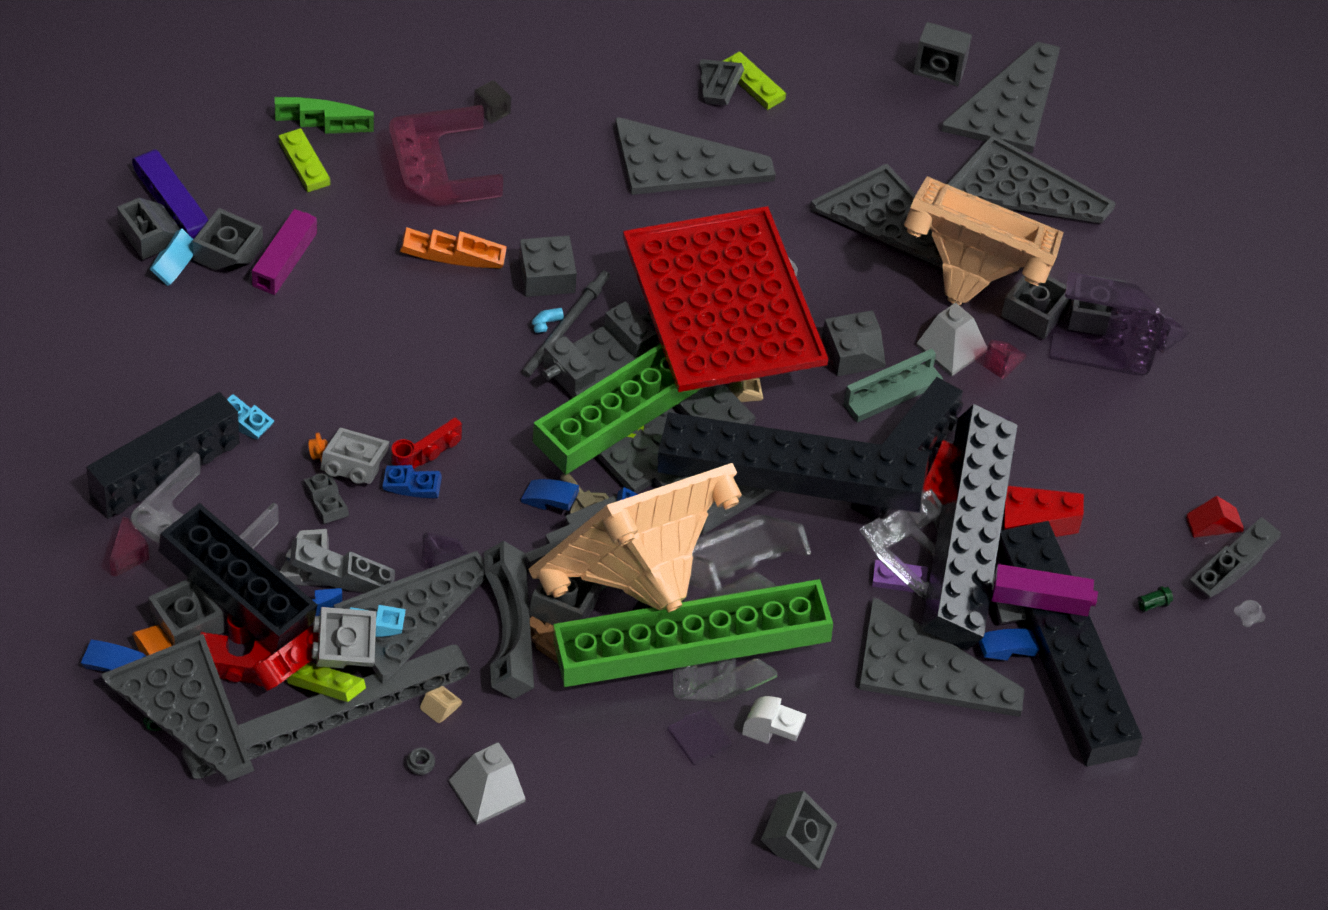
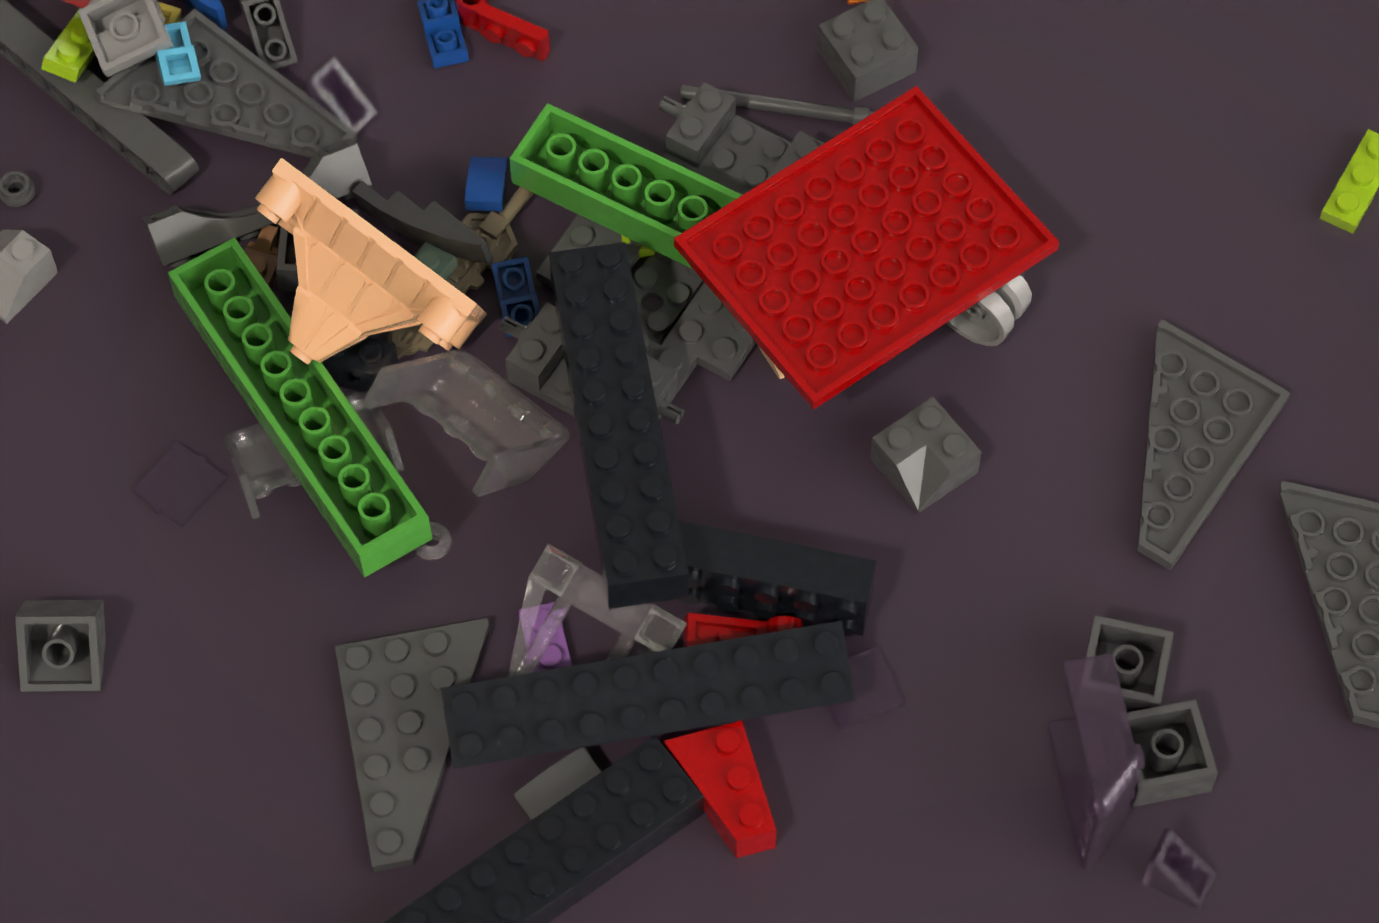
camera: 75 degrees right, 10 degrees up
tan slope [420,686,462,723] -> none
medium azure arm [532,308,564,333] -> none
dark grey wing [615,118,776,195] -> none
dark grey wing [700,59,744,105] -> none
white brick [742,696,806,744] -> none
sand green fence [843,349,943,423] -> none
light nougat piece [904,176,1064,305] -> none
light grey slope [916,303,988,377] -> none
blue slope [979,629,1040,661] -> none
clear pink slope [983,340,1027,380] -> none
magenta brick [992,564,1098,616] -> none

